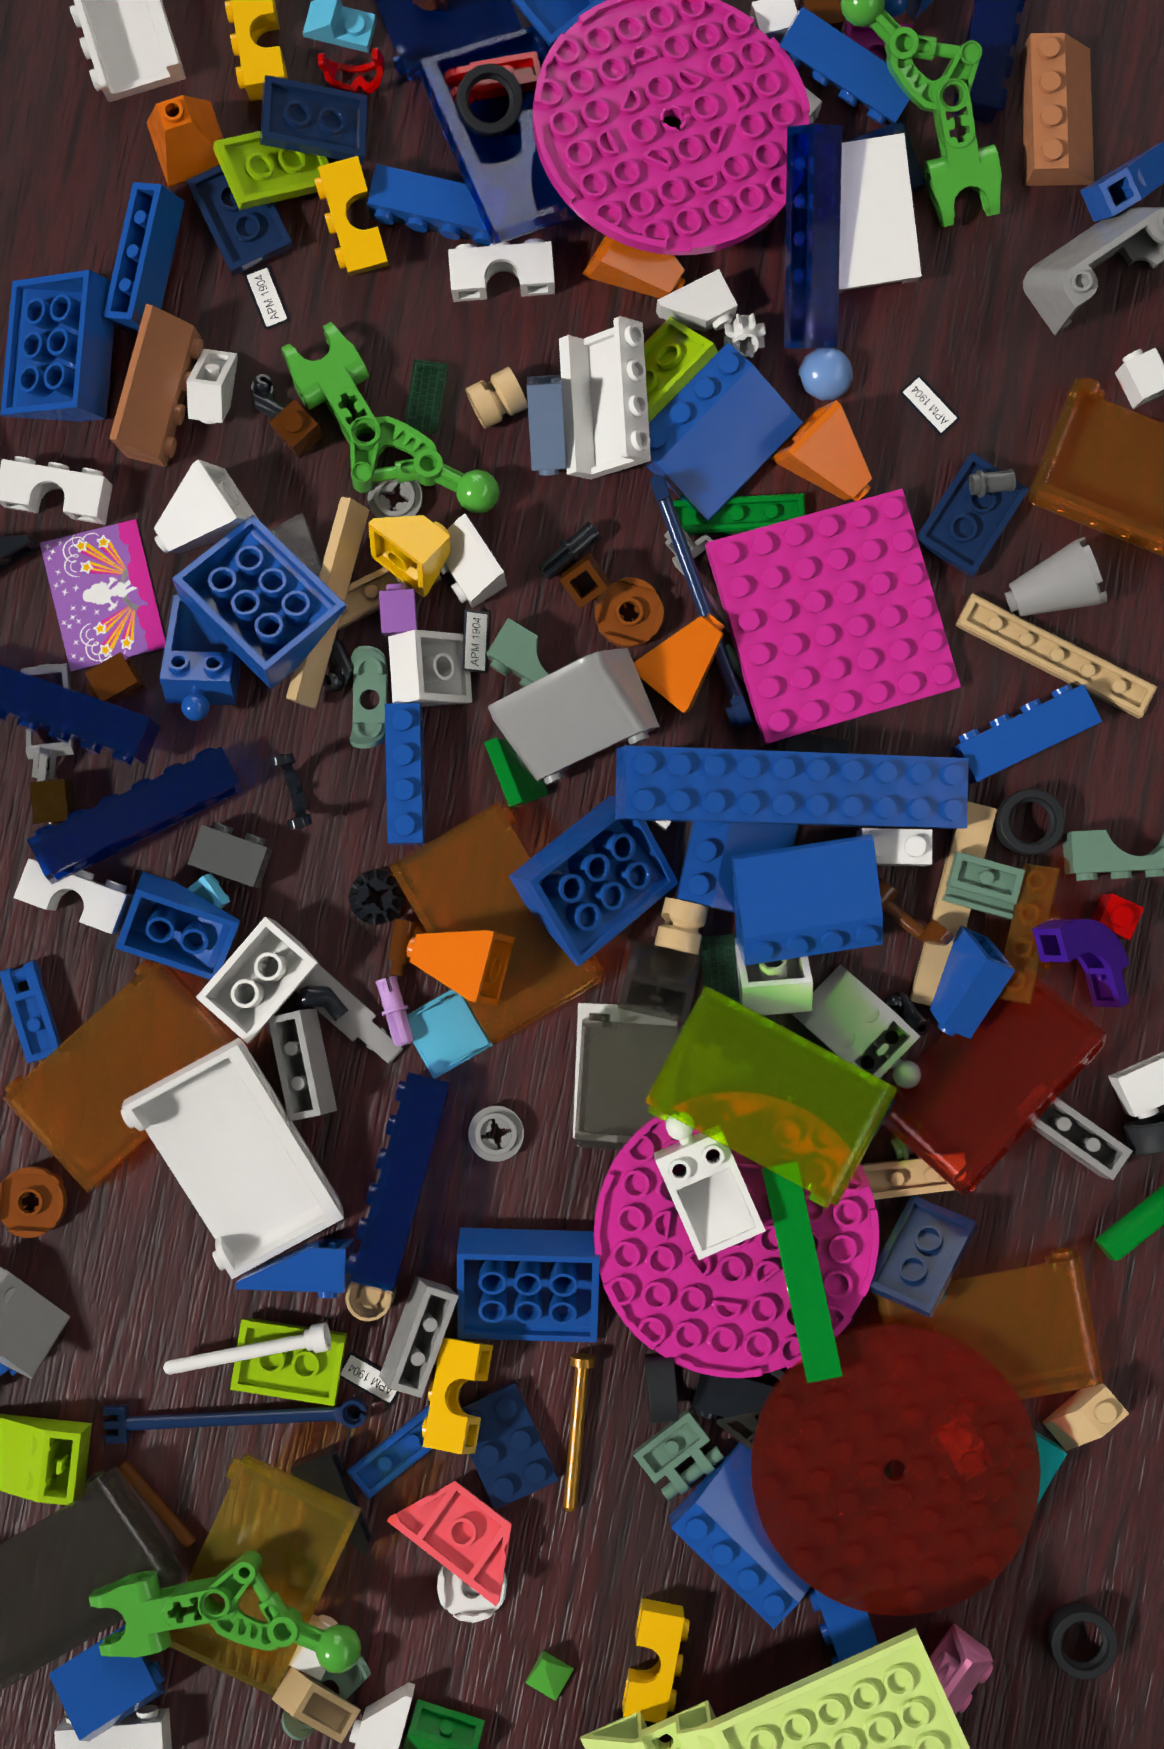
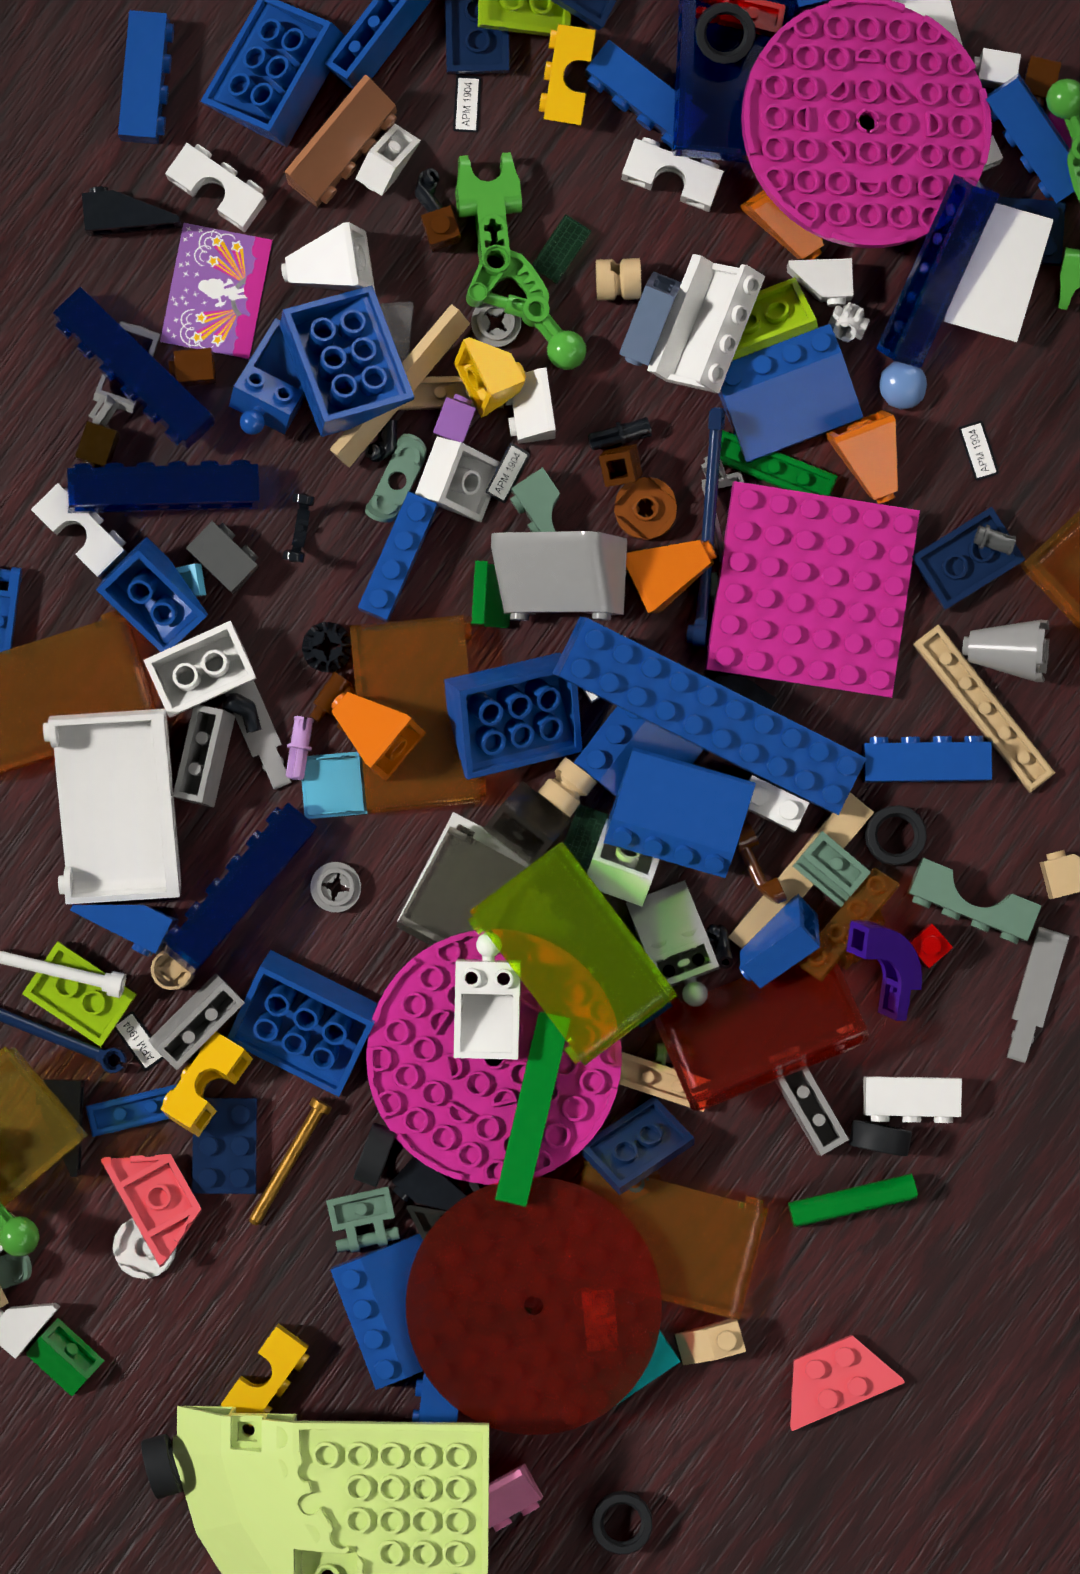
camera: 20 degrees right, 0 degrees up
bright green slope [525,1650,573,1701] -> none

